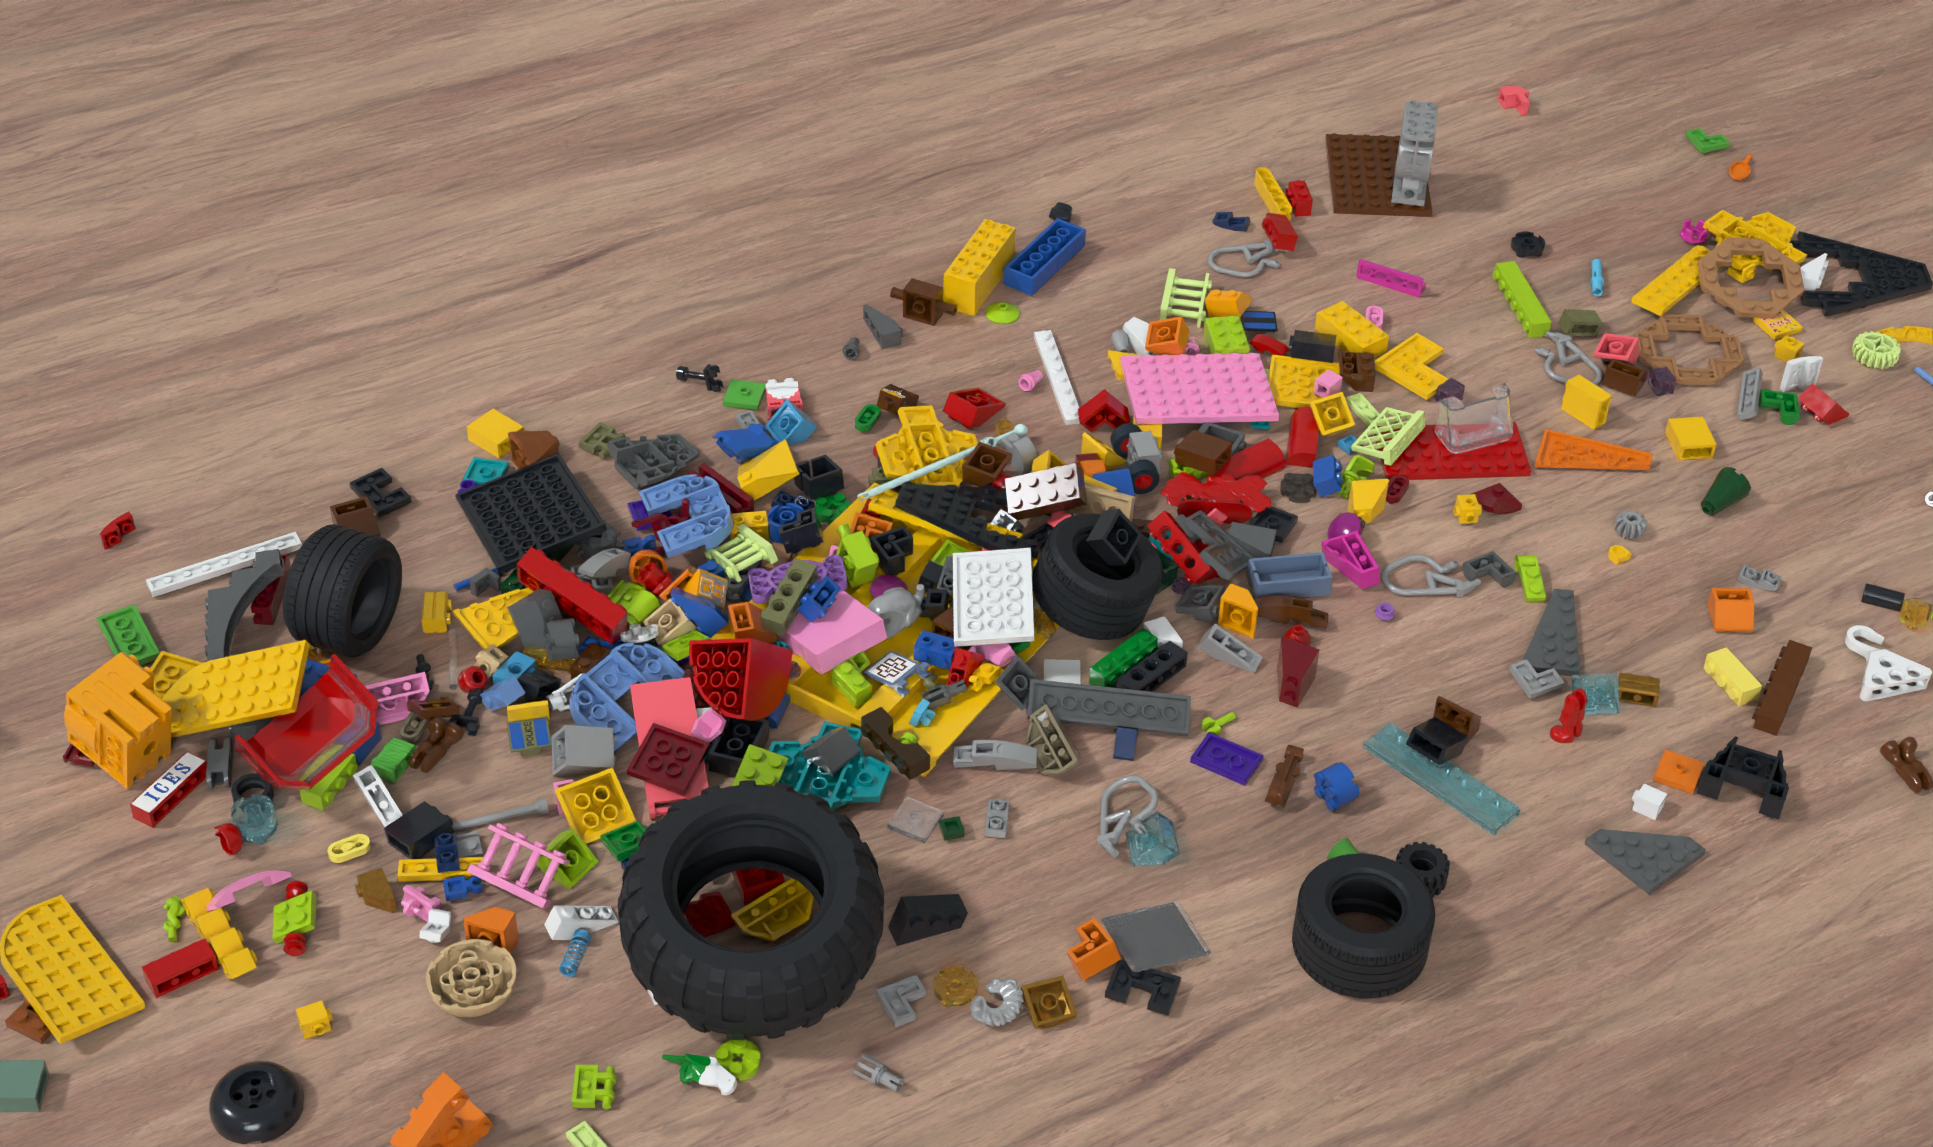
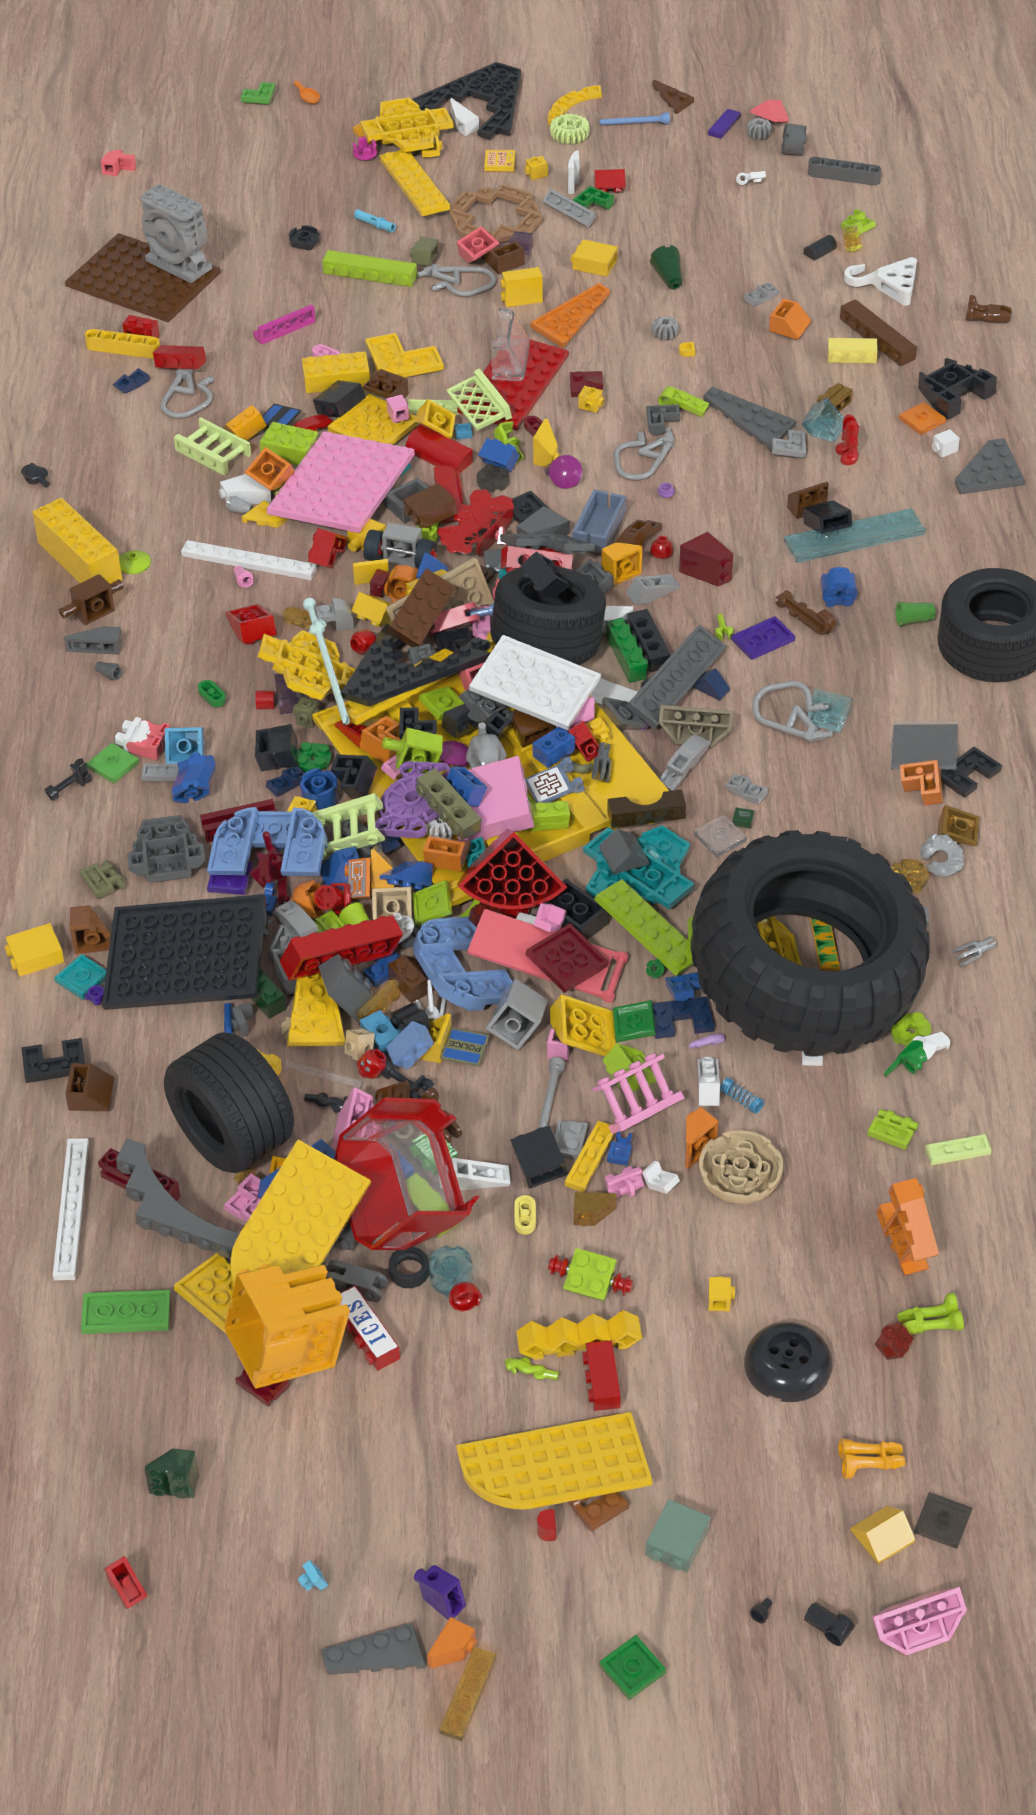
camera: 60 degrees left, 5 degrees up
bright pink slope [206,870,292,912] -> none
dark blue slope [434,833,460,873] -> none
dark grey brick [544,618,579,661] -> none
yellow slope [737,439,800,501] -> none
reddish brown torso [877,384,919,415] -> none
lime plate [899,732,919,744] -> none
medium azure tile [909,699,936,727] -> none
reddish brown slope [962,442,1012,487] -> none
blue brick [1003,218,1086,296] -> none
dark pink wedge [1321,530,1380,589] -> none
black tyre [1396,842,1450,898] -> none
clear purple brick [1436,378,1465,408] -> none
medium nougat plate [1697,238,1804,319] -> none

